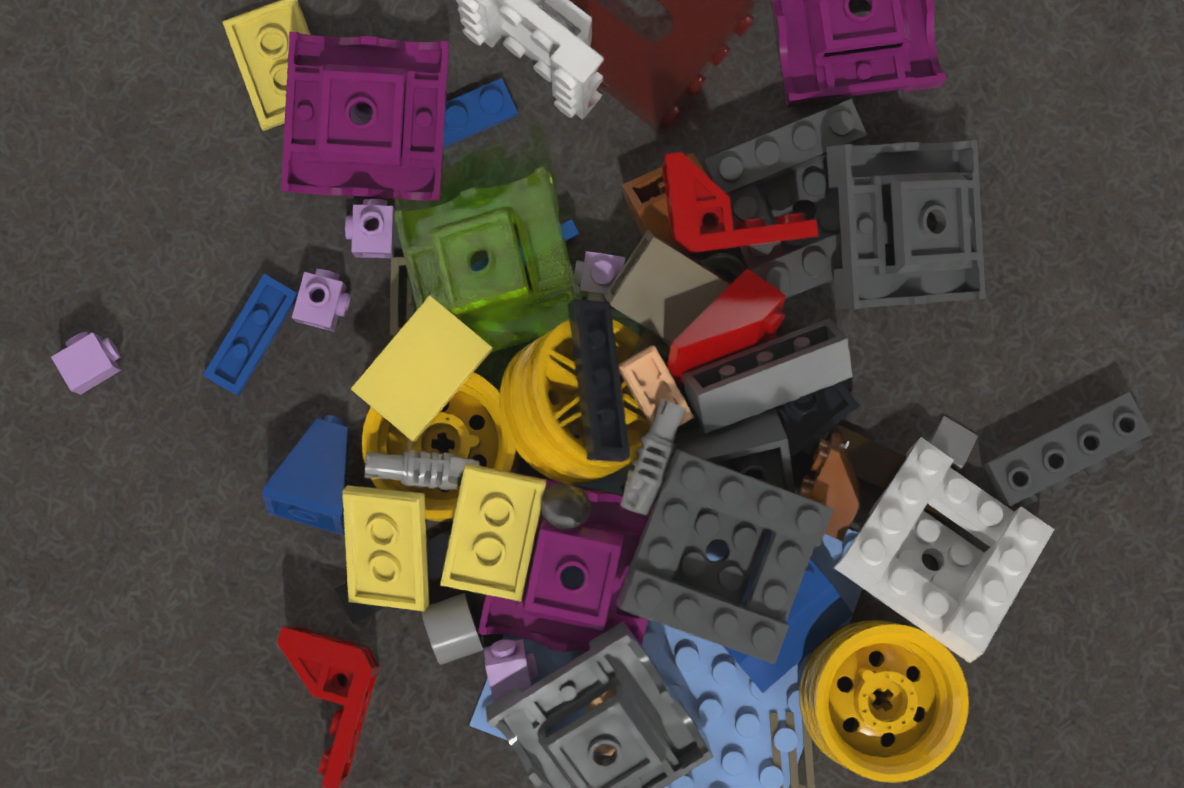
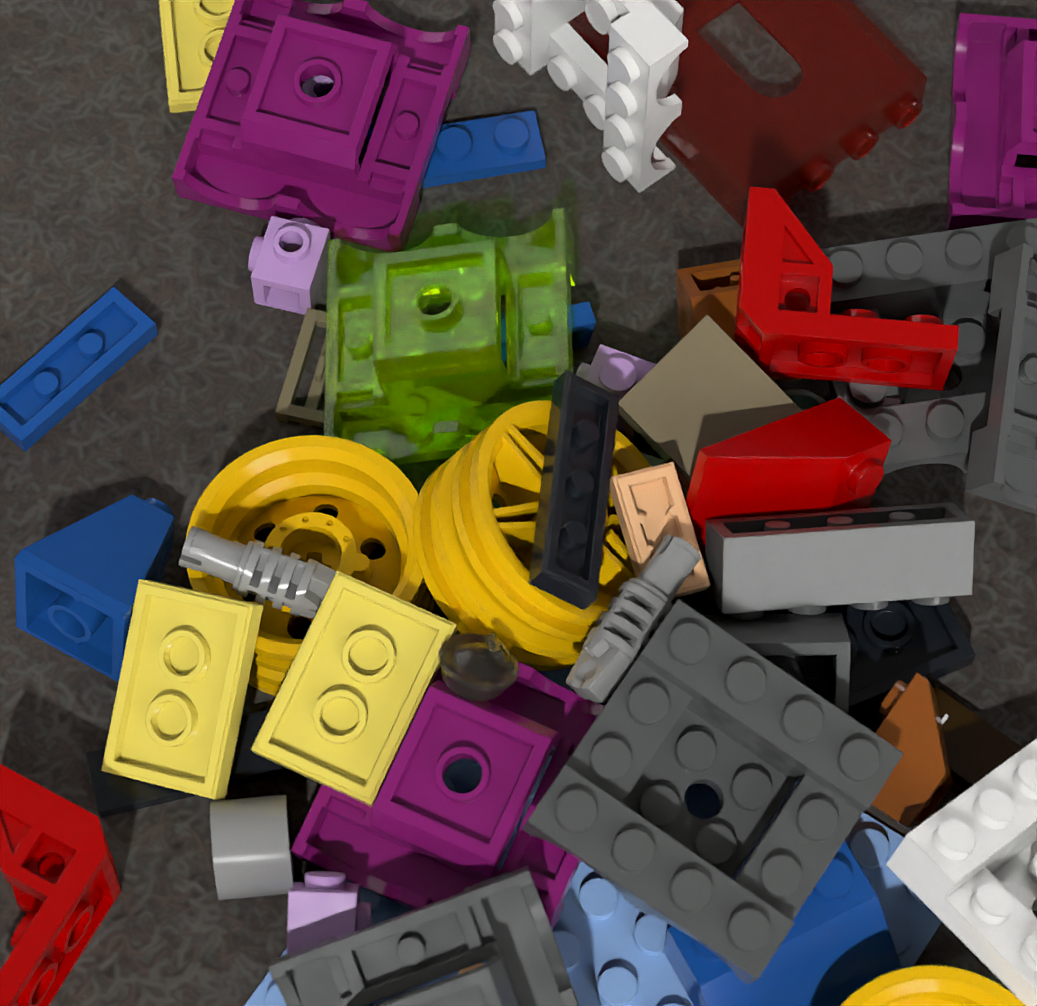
camera: 15 degrees right, 20 degrees down
lavender brick [292,269,351,332] -> none
light yellow tile [351,296,493,442] -> none

